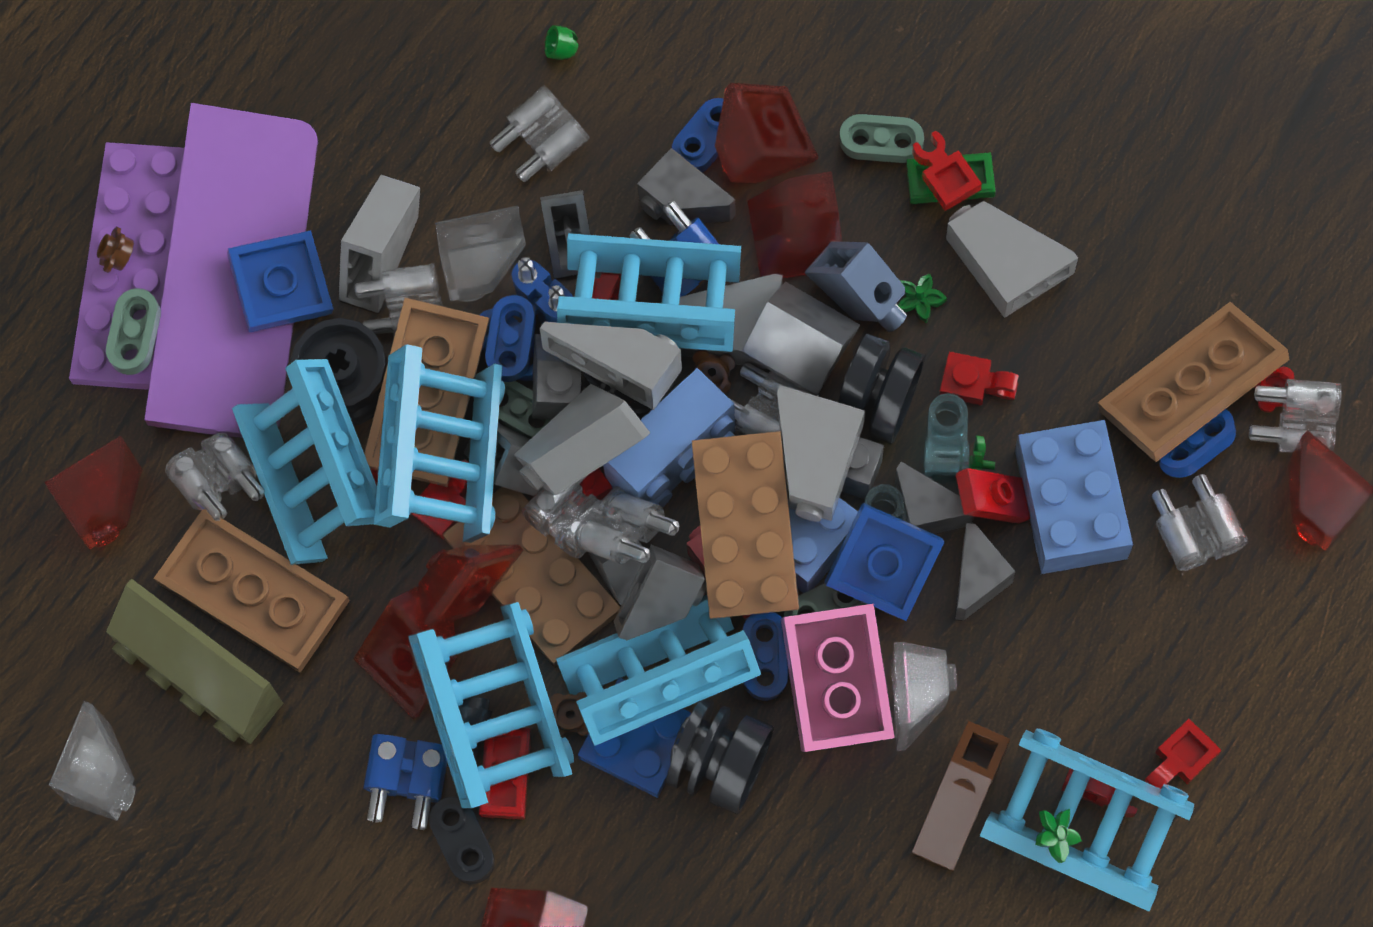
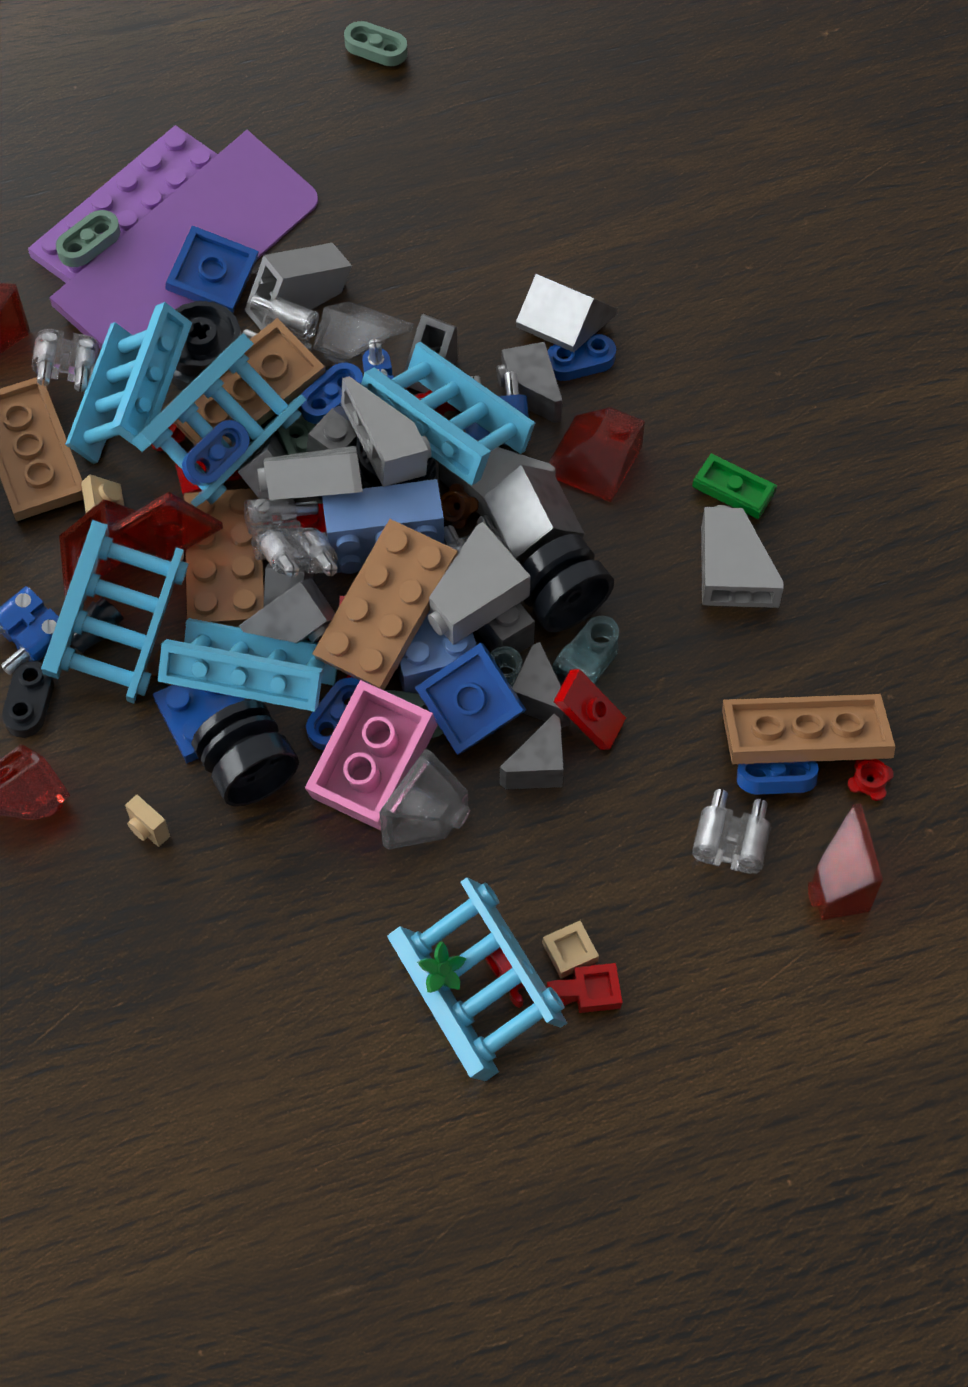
camera: 30 degrees right, 10 degrees down
reddish brown plate [97,226,134,273] -> none
red plate [479,728,531,820] -> none
clear piece [490,85,590,182] -> none
green hinge [544,25,579,60] -> none
clear red slope [715,83,819,183] -> none
sand blue torso [805,242,907,332] -> none
sand green plate [839,114,924,163] -> none
green plant [898,274,947,323] -> none
red plate [912,131,982,211] -> none
slope [912,720,1010,872] -> none
red plate [940,351,1019,405] -> none
green plant [969,435,995,471] -> none
medium blue brick [1015,420,1133,574] -> none
clear piece [1249,379,1342,455] -> none
none -> tan plate [81,474,126,523]
none -> tan plate [125,795,170,847]
none -> blue plate [182,420,249,486]
none -> slope [516,274,617,352]
none -> tan plate [542,921,599,979]

